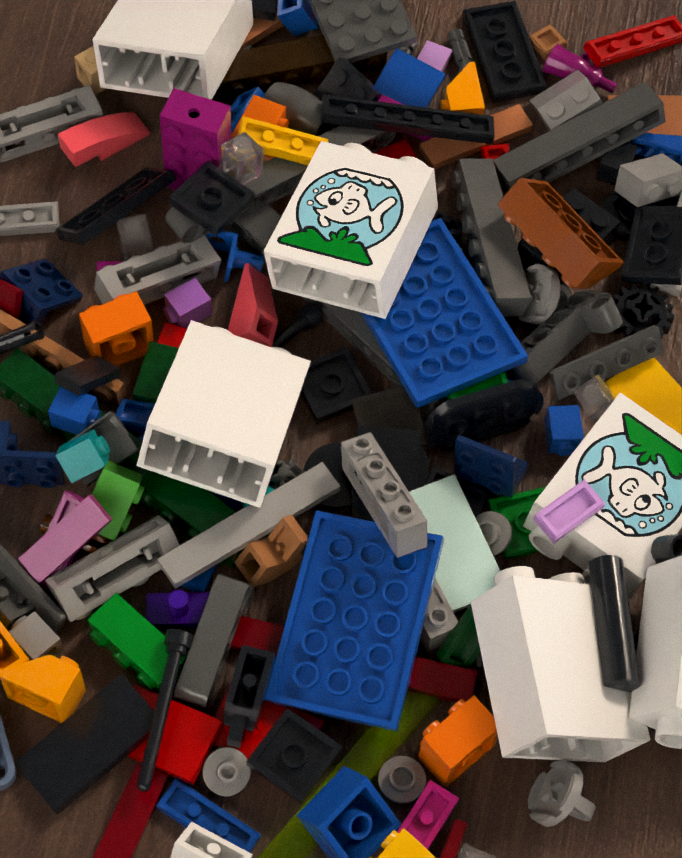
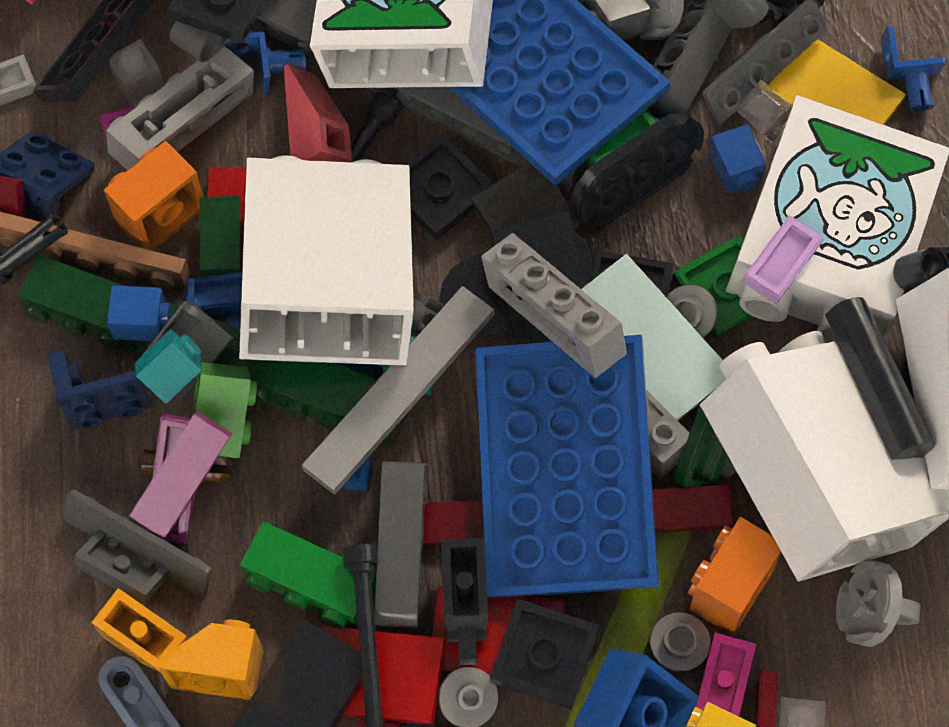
camera: 10 degrees left, 5 degrees up
light grey brick [9,611,63,661] -> none
light grey brick [45,515,180,622] -> none
black tile [54,355,121,396] -> none
dark purple tile [146,590,210,629] -> none
medium lavender brick [163,278,212,328] -> none
medium nougat brick [234,515,308,587] -> none
dark blue bracket [455,435,528,498] -> none

